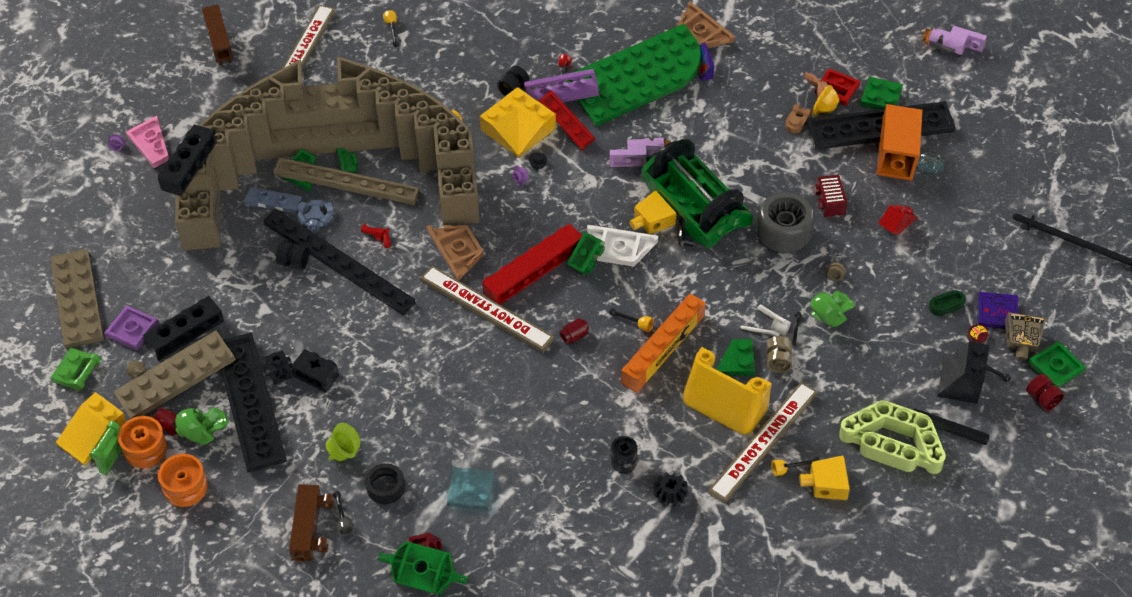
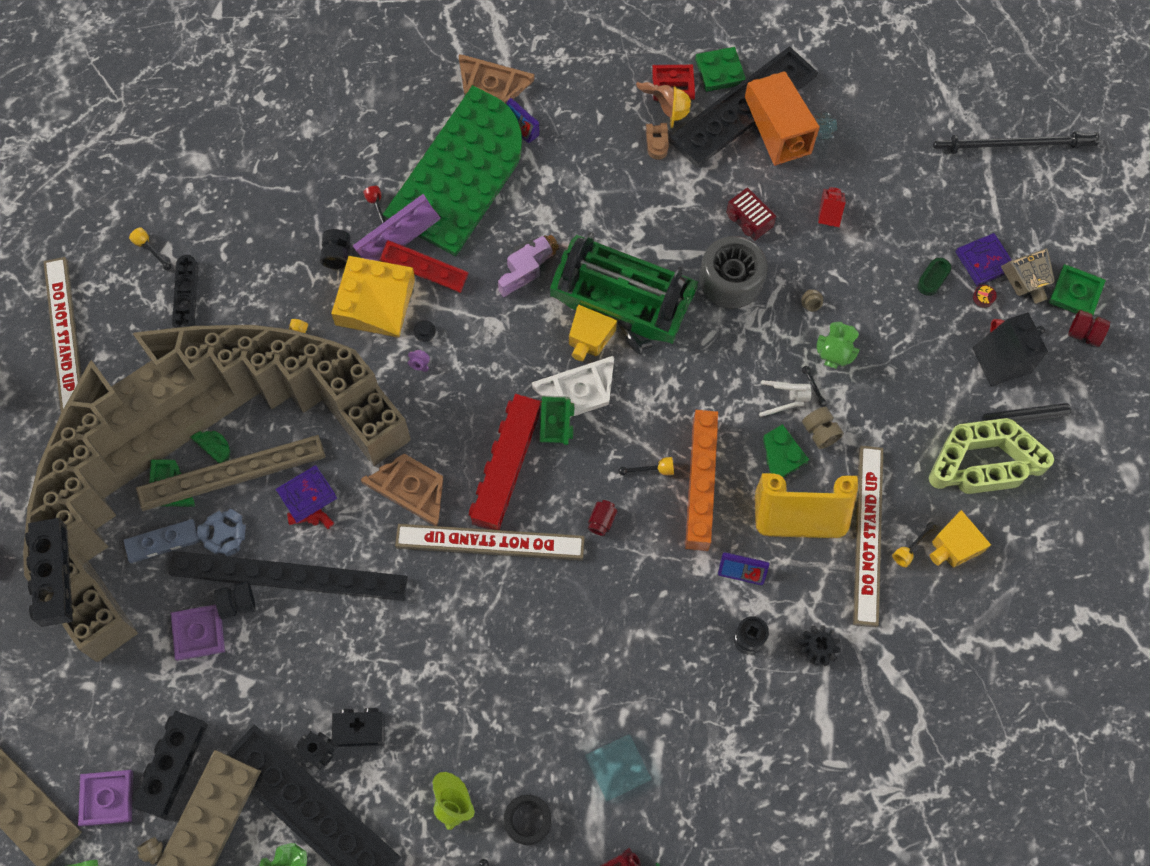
camera: 35 degrees left, 15 degrees up
none -> medium lavender tile [171,604,225,661]
none -> black beam [172,255,198,328]
none -> dark purple tile [276,465,338,523]
none -> slope [718,552,770,585]

